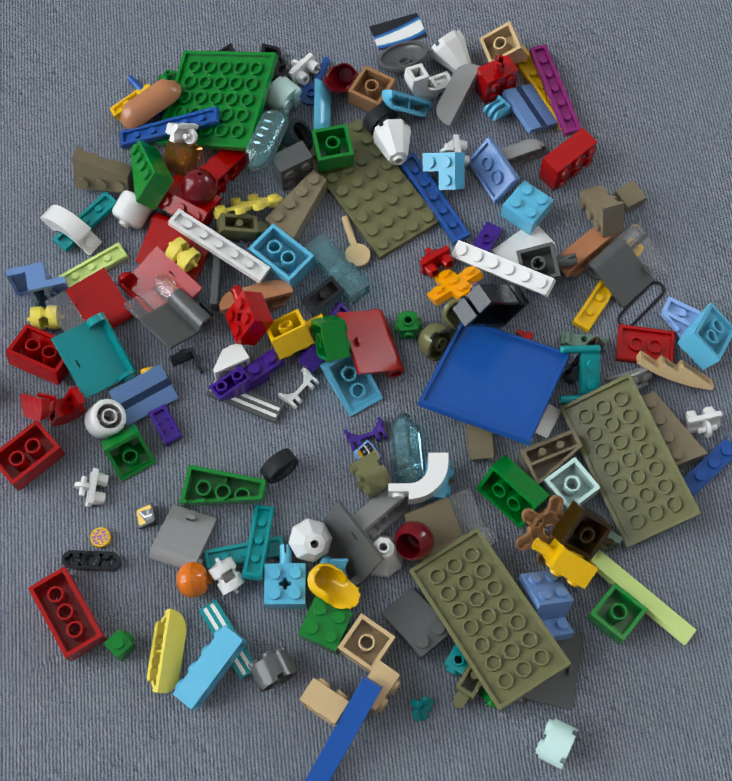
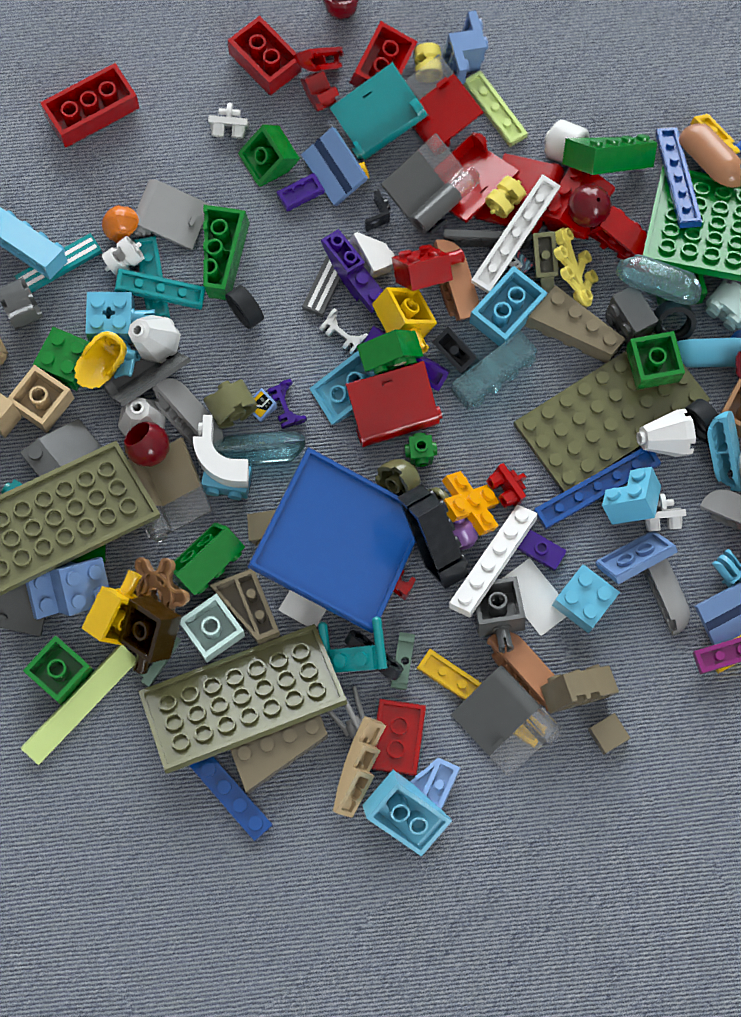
camera: 85 degrees right, 5 degrees up
white arch [40,205,102,255] -> none
teal plate [53,191,117,253] -> none
black beam [62,550,122,572] -> none
dark tan wedge [72,146,134,193] -> none
white head [84,399,126,439] -> none
yellow tile [90,527,111,548] -> none
green brick [103,629,137,662] -> none
slope [135,503,158,529] -> none
light yellow brick [147,609,186,693] -> none
clear orange slope [163,136,203,177] -> none
white hips [165,123,199,144] -> none
tan piece [341,216,370,268] -> none
red brick [538,128,597,191] -> none
black piece [617,281,665,326] -> none
white hips [685,406,723,438] -> none

